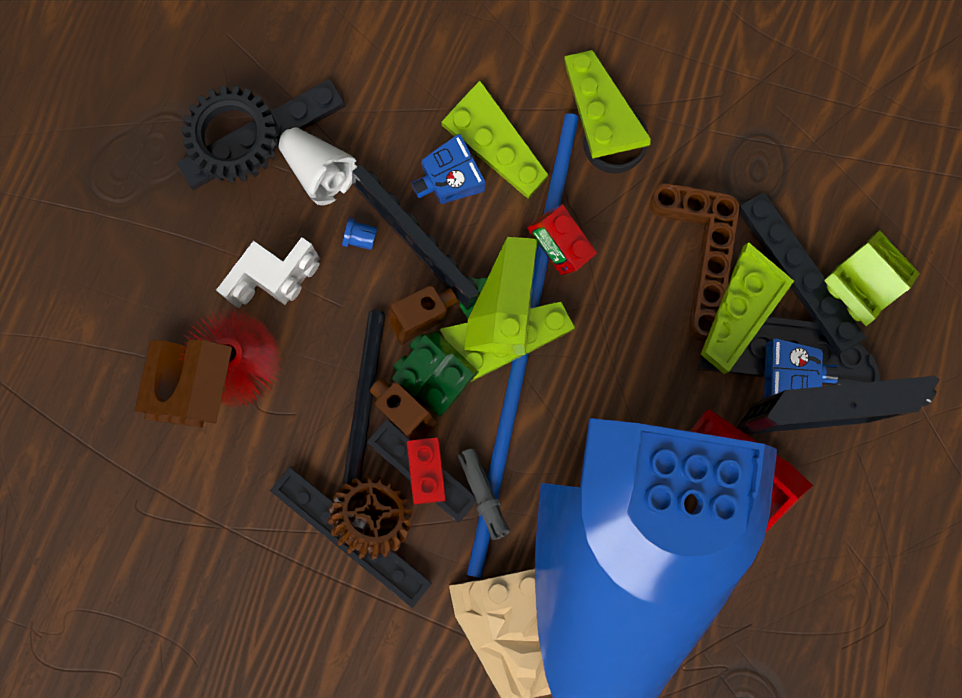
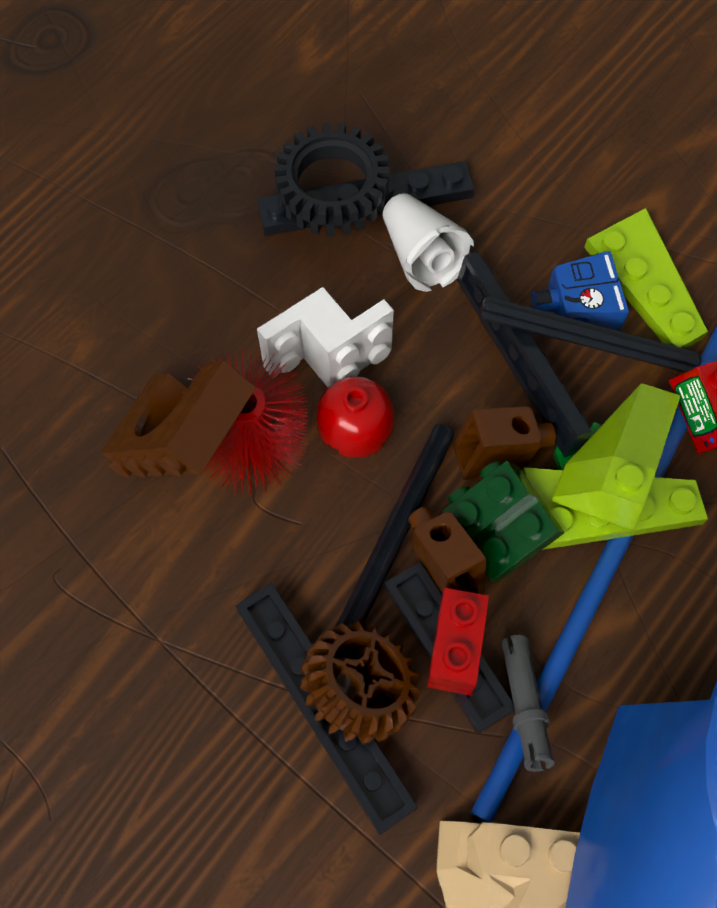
camera: 20 degrees right, 15 degrees down
blue bush [342,217,377,250] -> none
none -> red cylinder [317,376,395,457]
none -> black axle [480,297,700,373]

